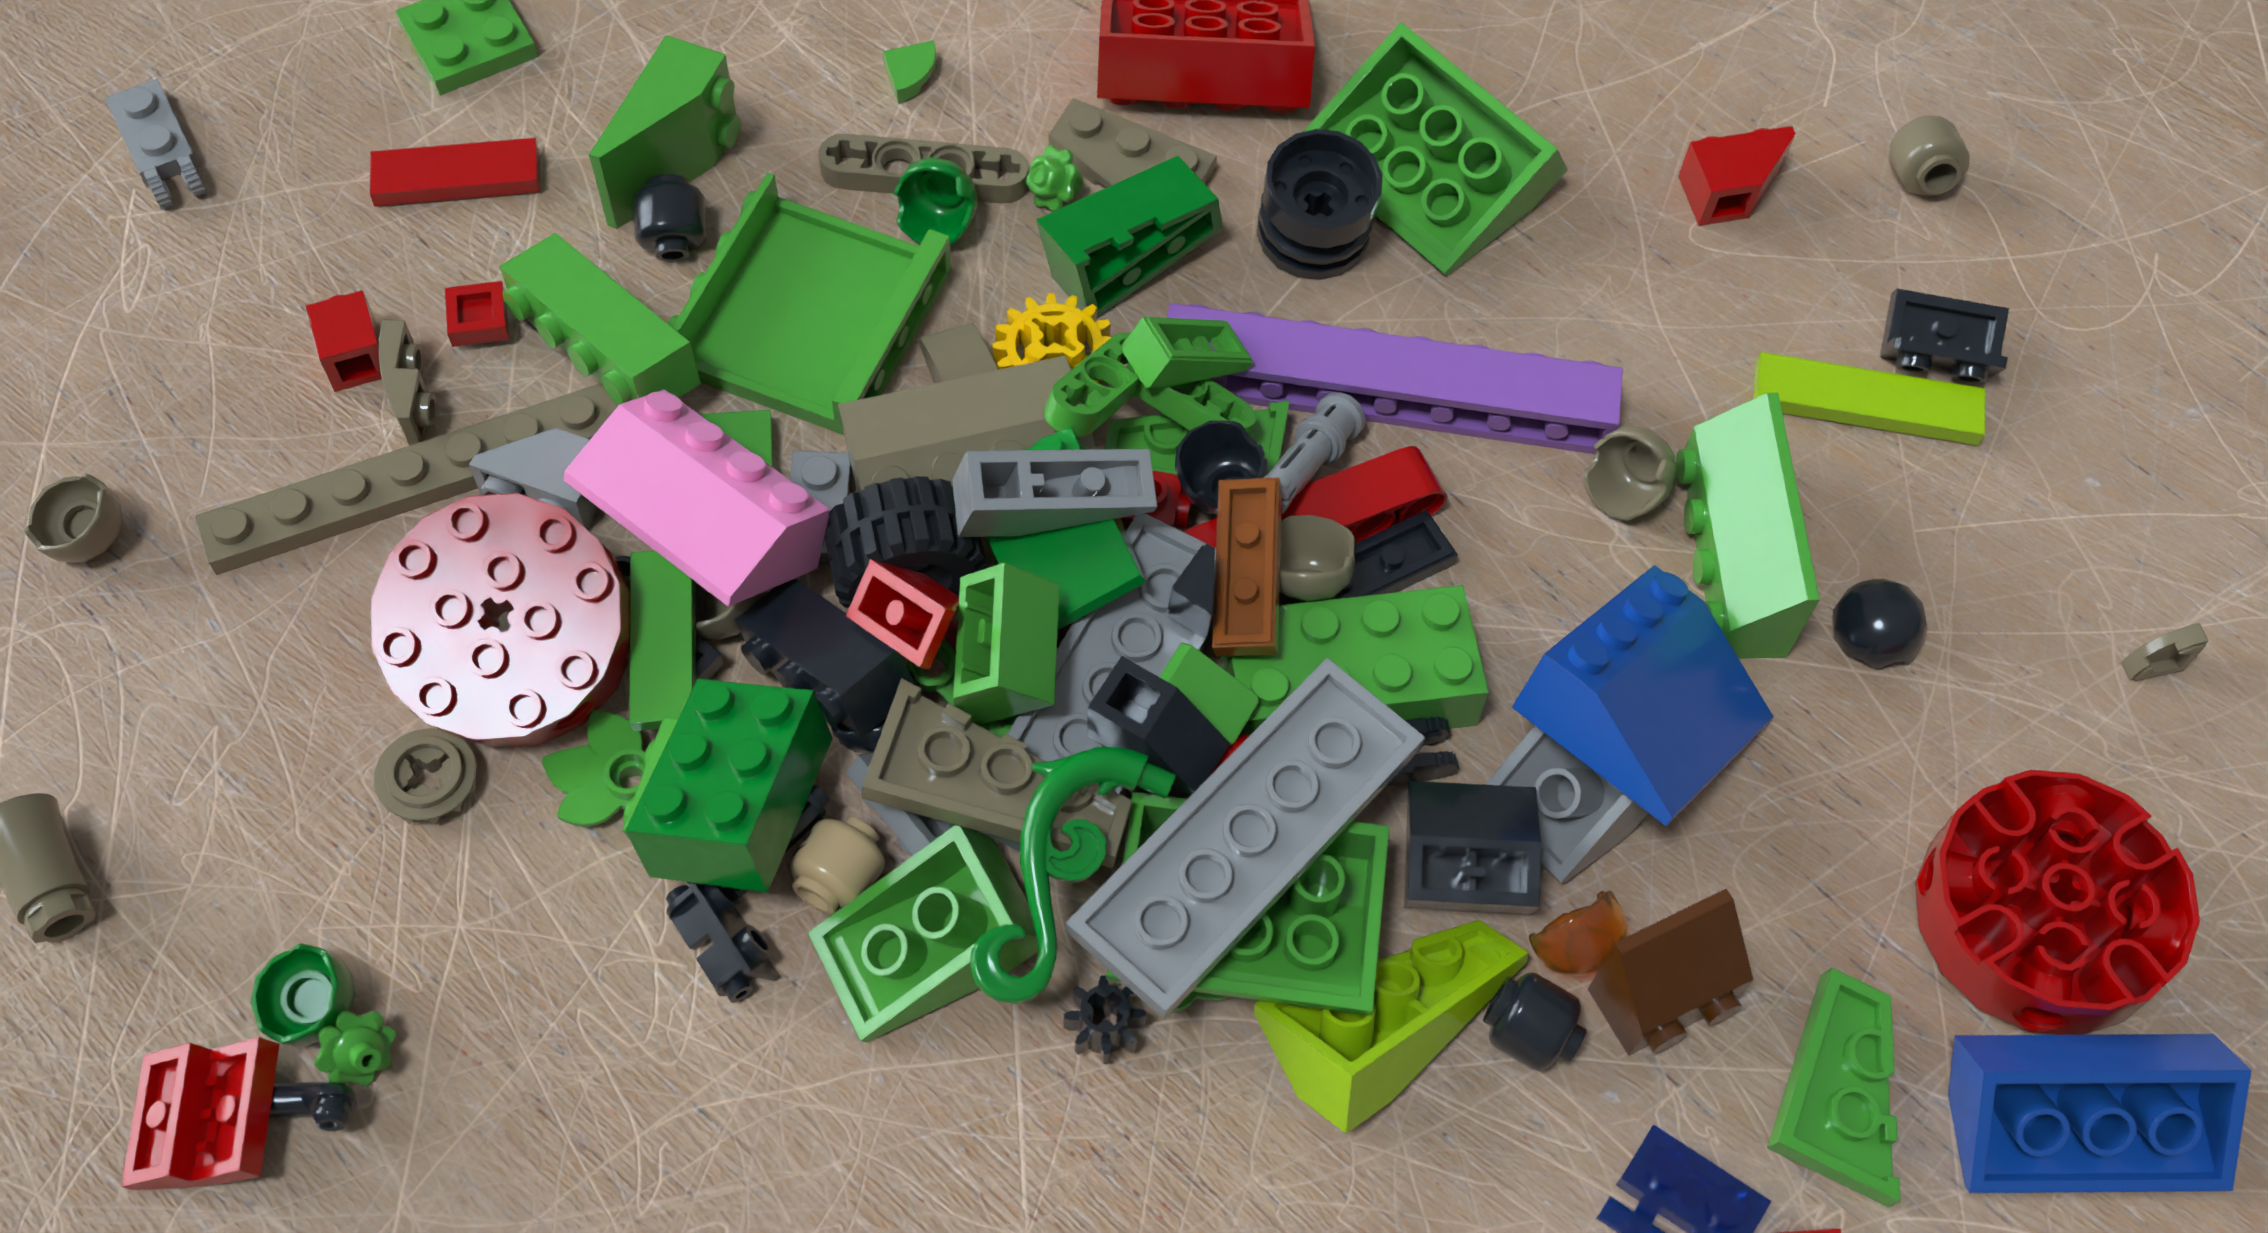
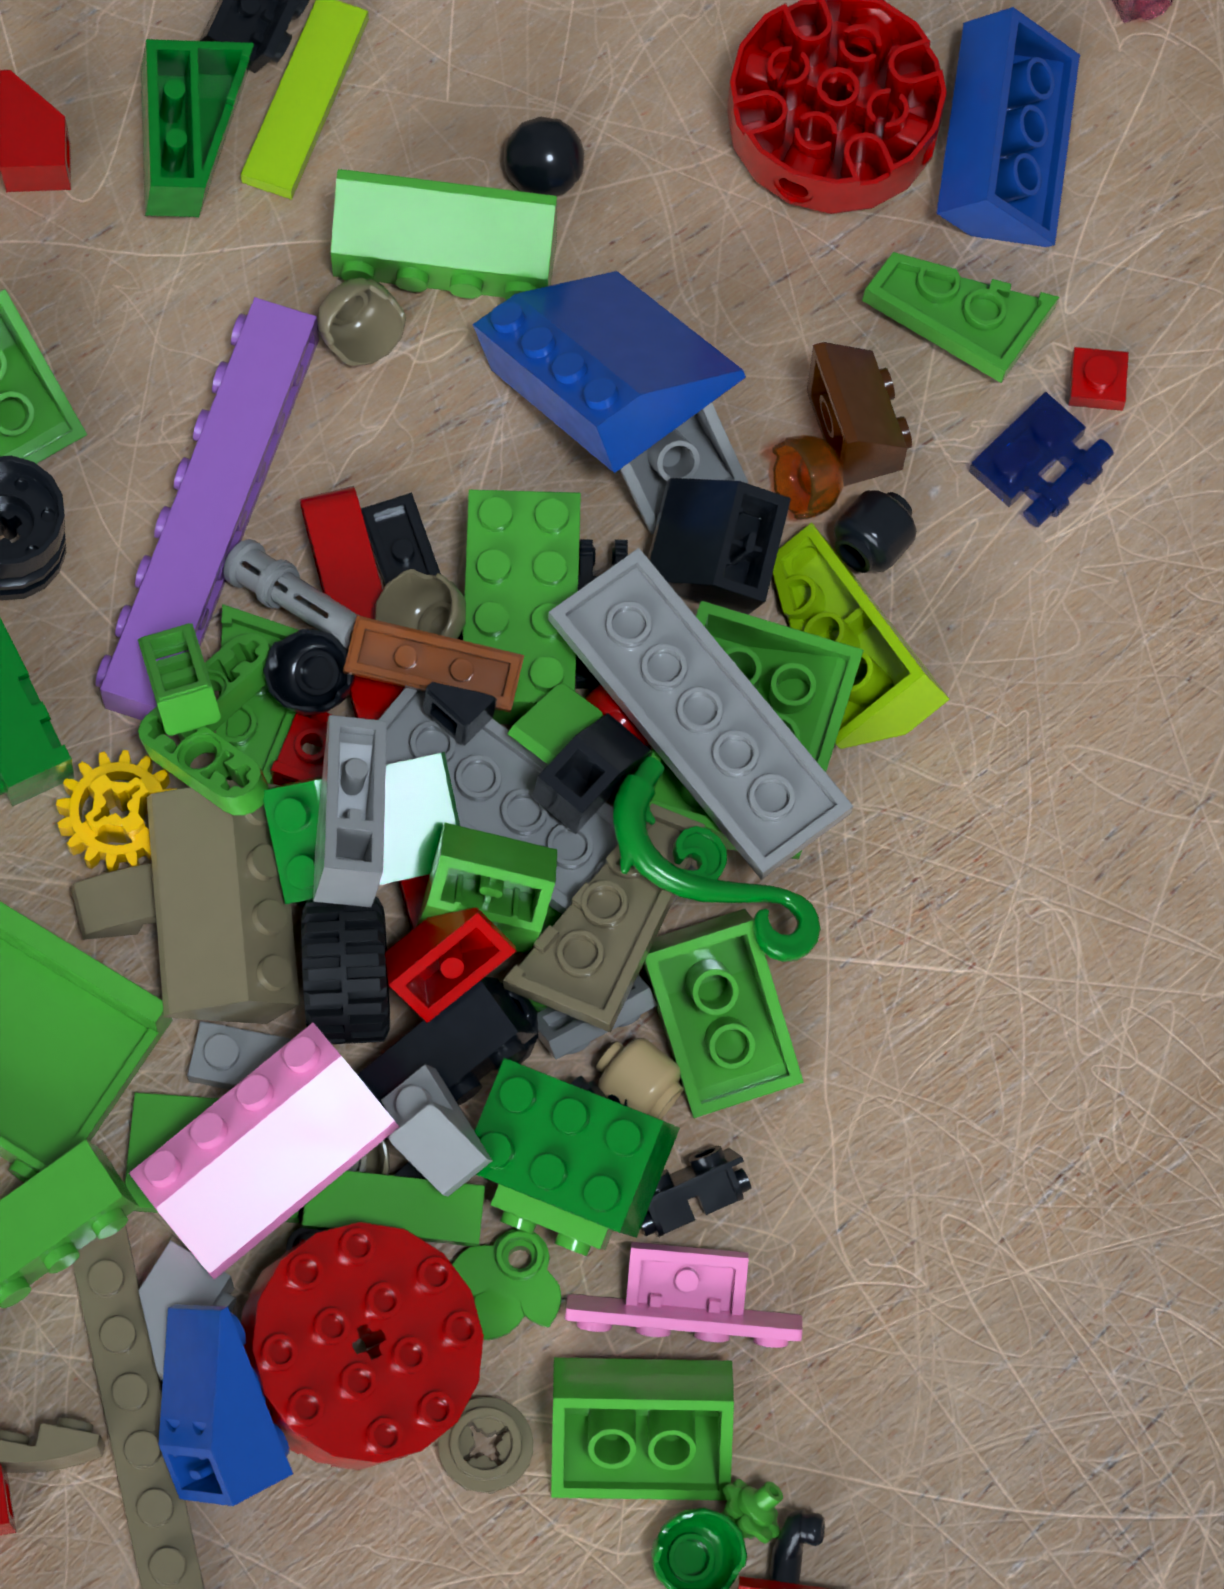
camera: 80 degrees left, 10 degrees up
black gear [1063,975,1146,1064] -> none
none -> green wedge [141,39,254,217]
none -> blue slope [158,1304,293,1506]
none -> light grey slope [381,1064,492,1197]
none -> bright green slope [551,1357,734,1501]
none -> bright pink bracket [565,1242,803,1348]

